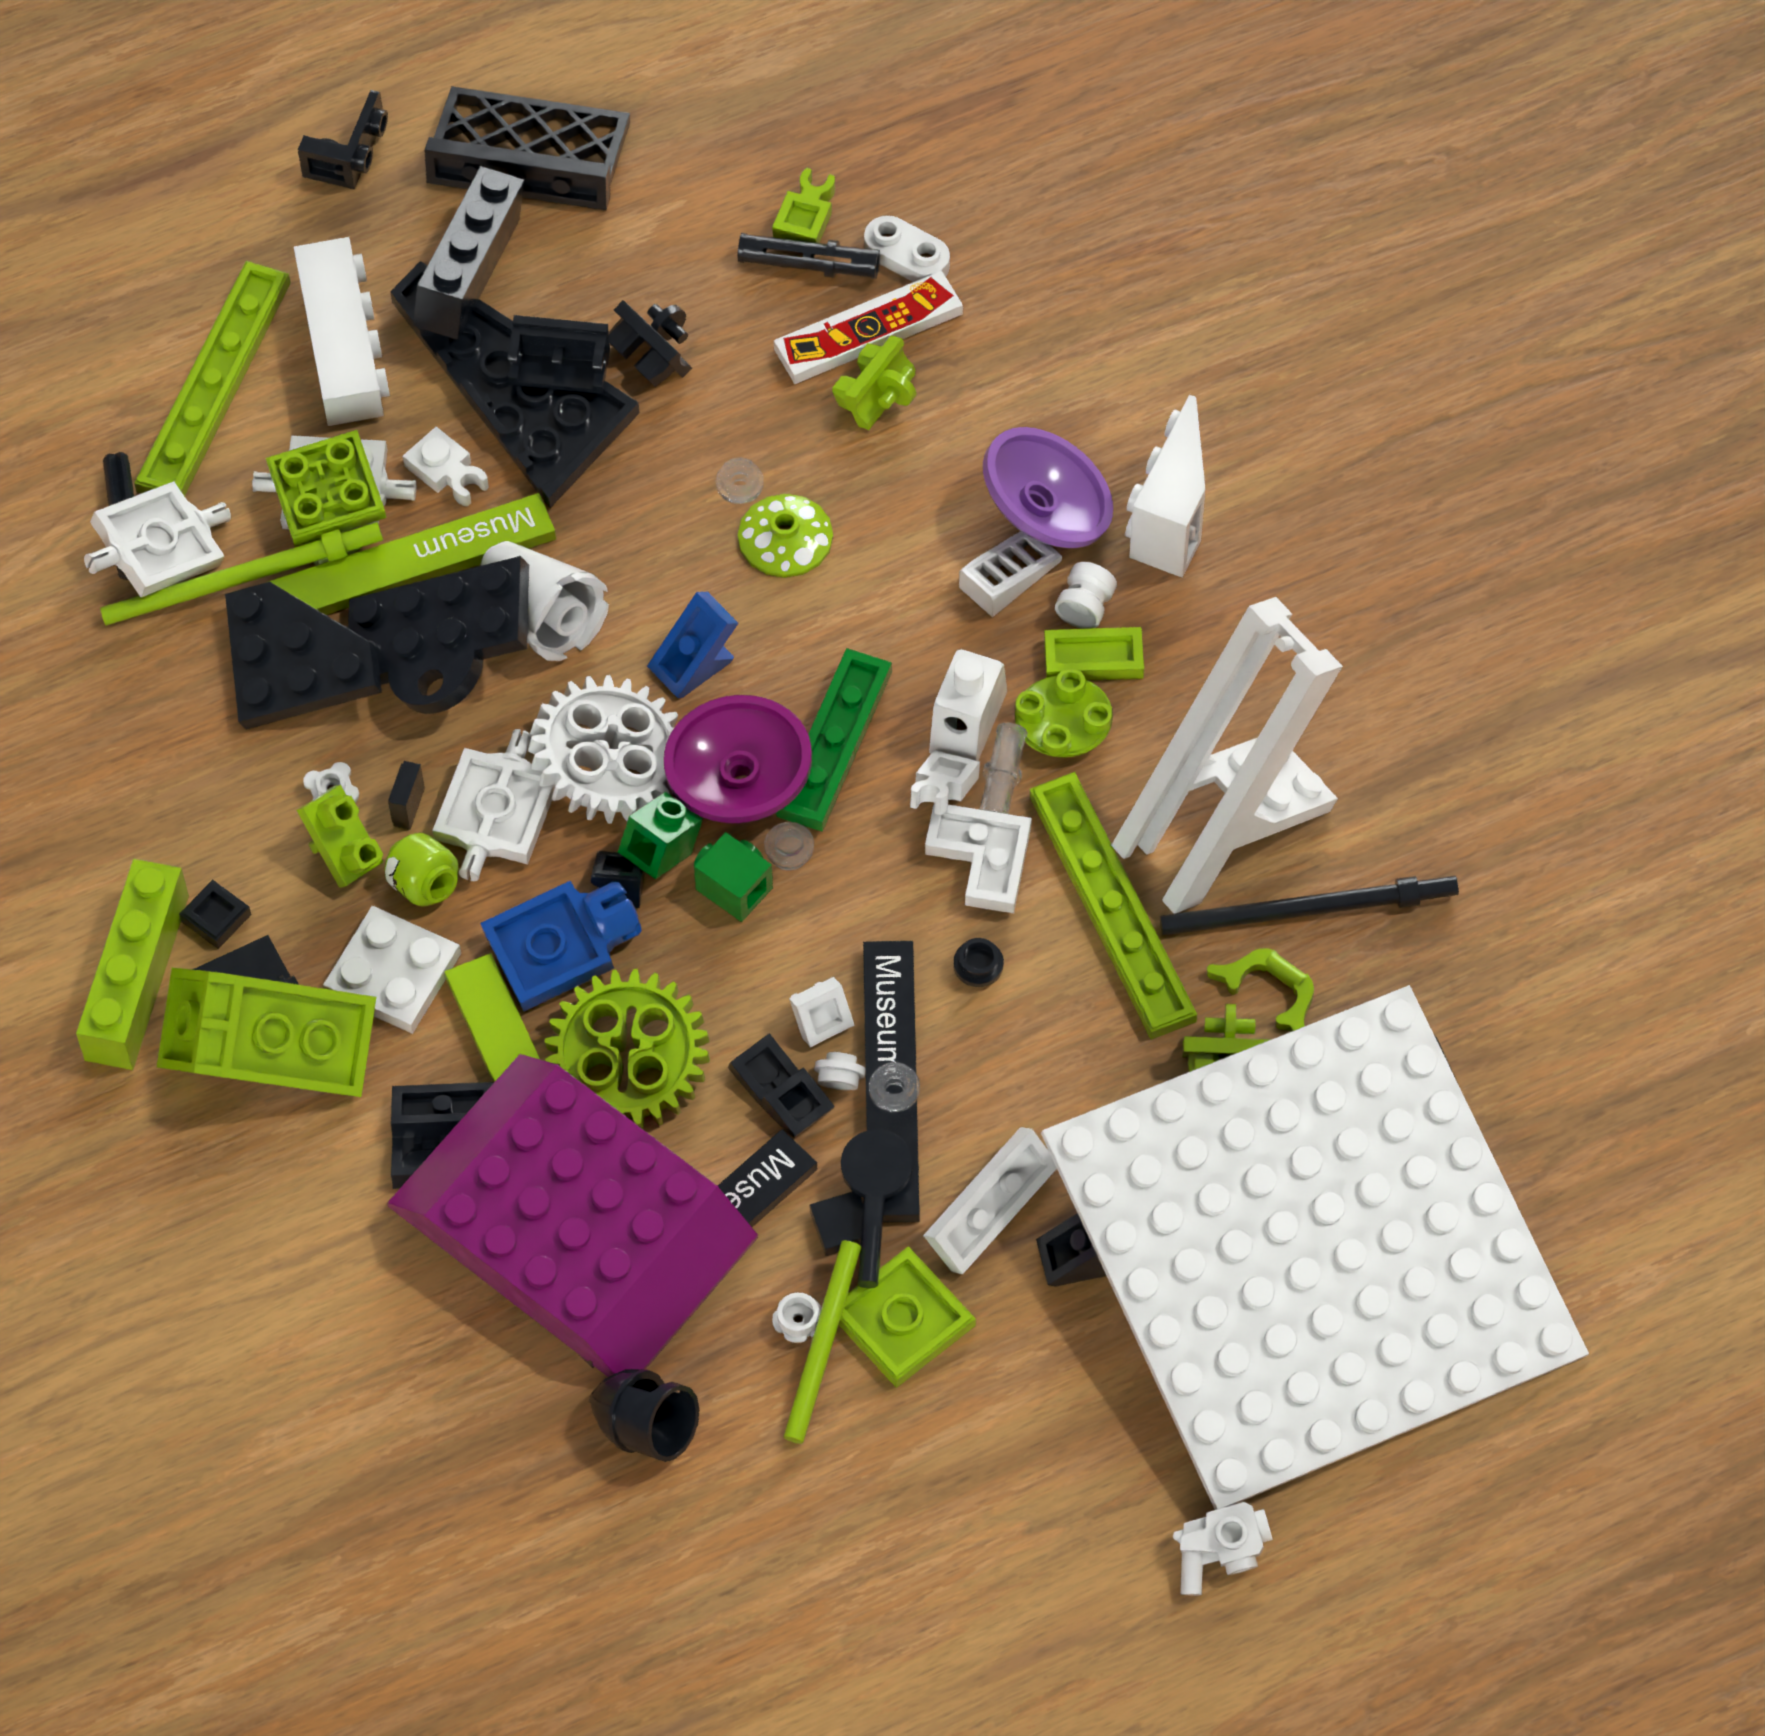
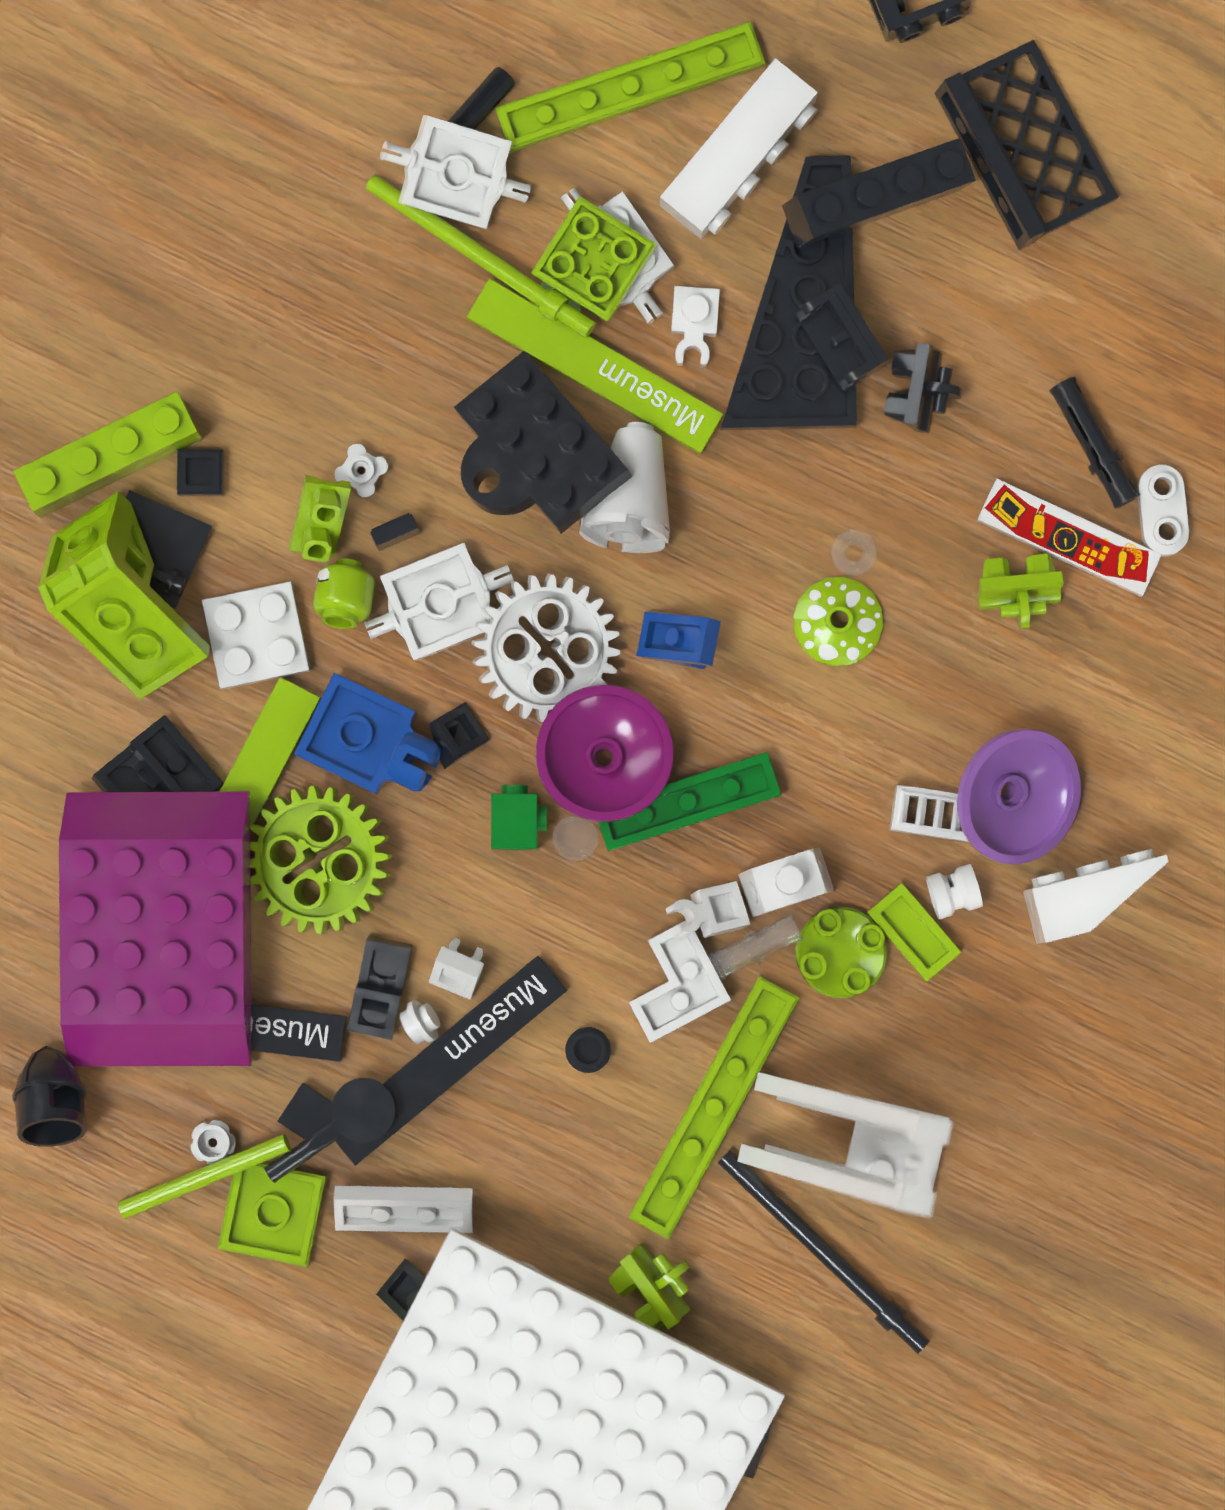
camera: 55 degrees right, 25 degrees up
black plate [225,581,382,730] -> none
green brick [618,792,703,880] -> none
lime plate [772,168,835,243] -> none
clear plate [869,1062,920,1112] -> none
lime helmet [1207,948,1314,1032] -> none

